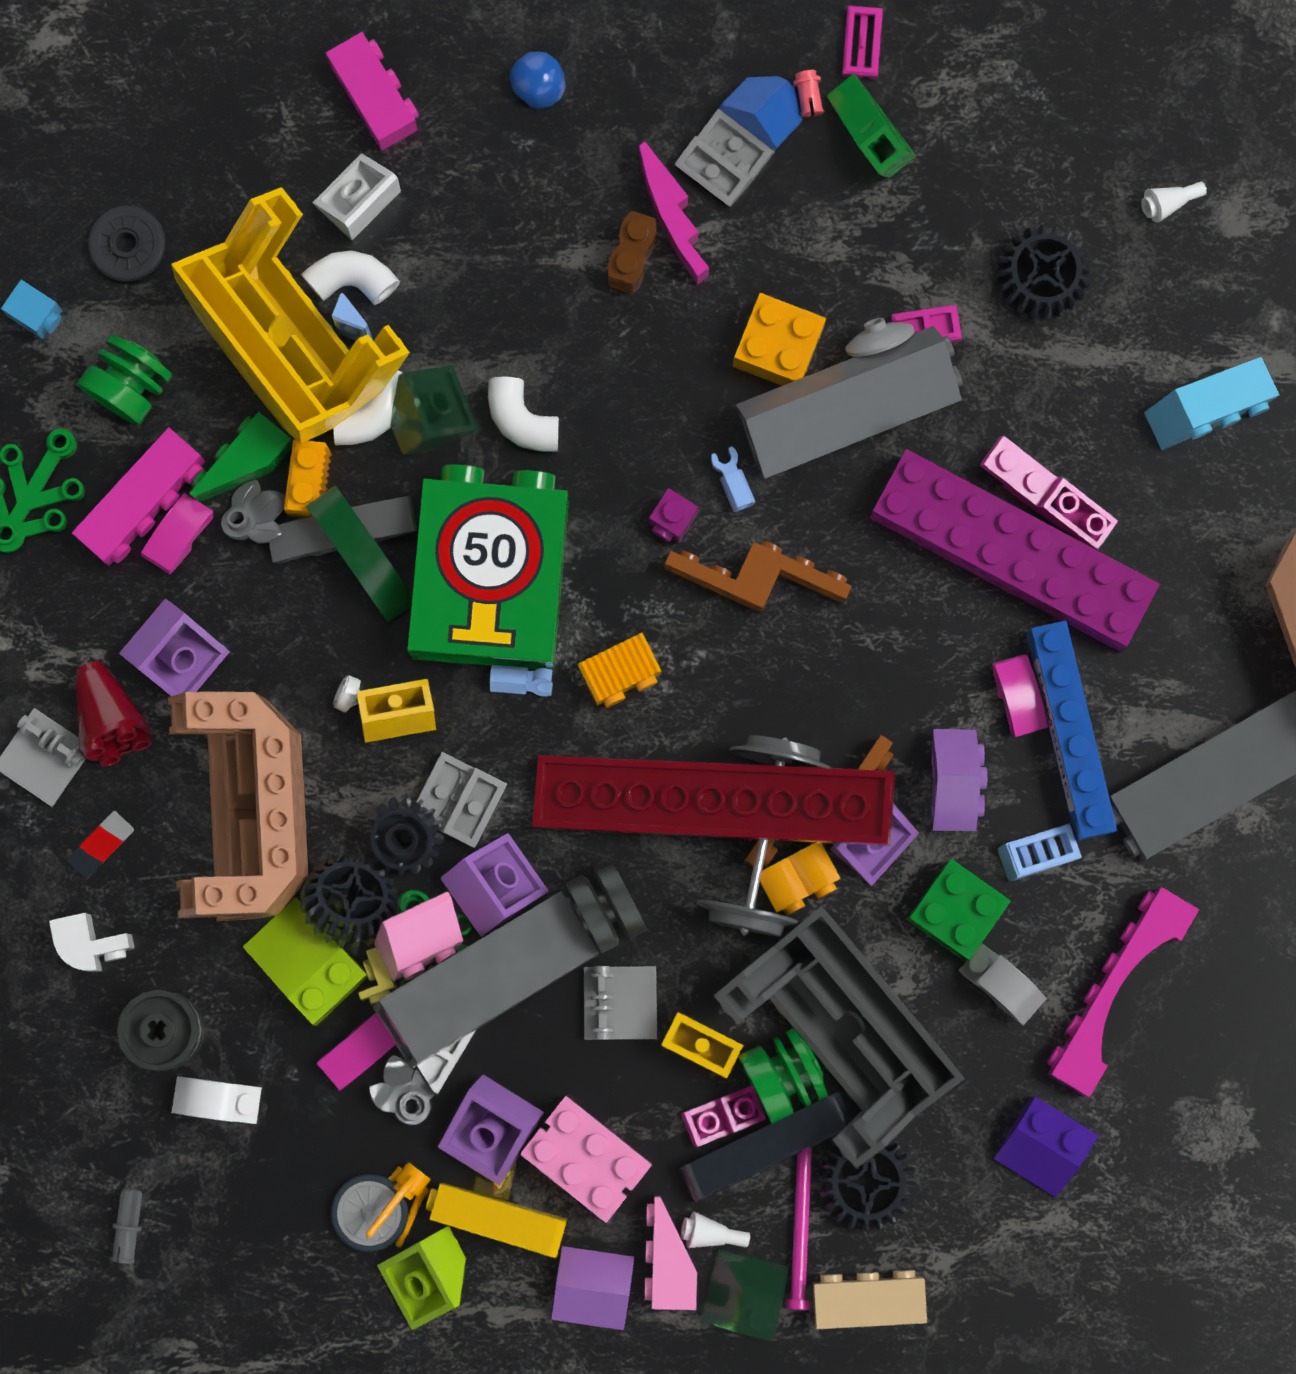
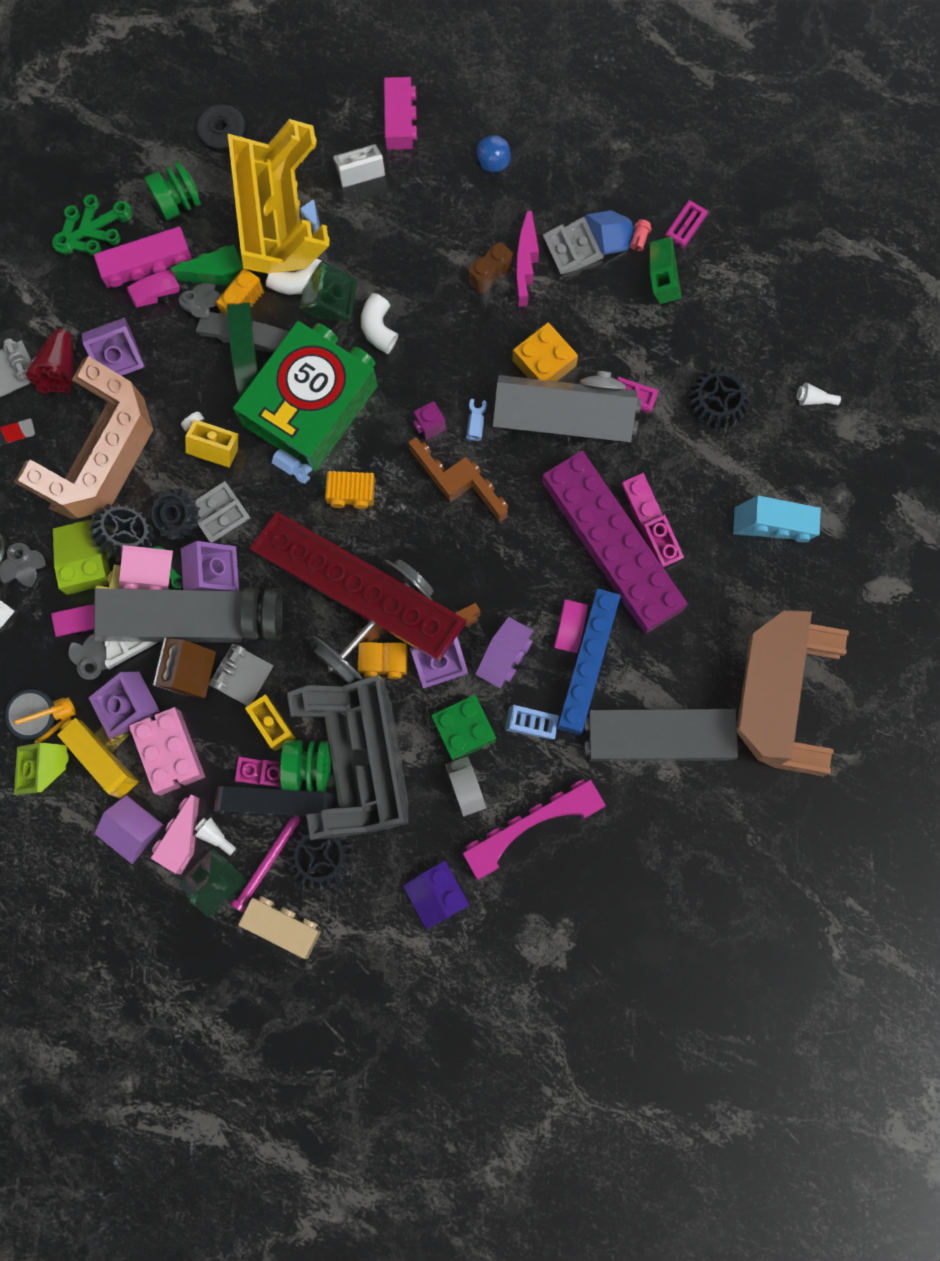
camera: 35 degrees right, 5 degrees down
dark azure brick [1,280,62,339] -> none
white cylinder [301,250,400,305] -> none
none -> flat silver plate [0,543,46,587]
none -> reddish brown piece [153,638,216,698]

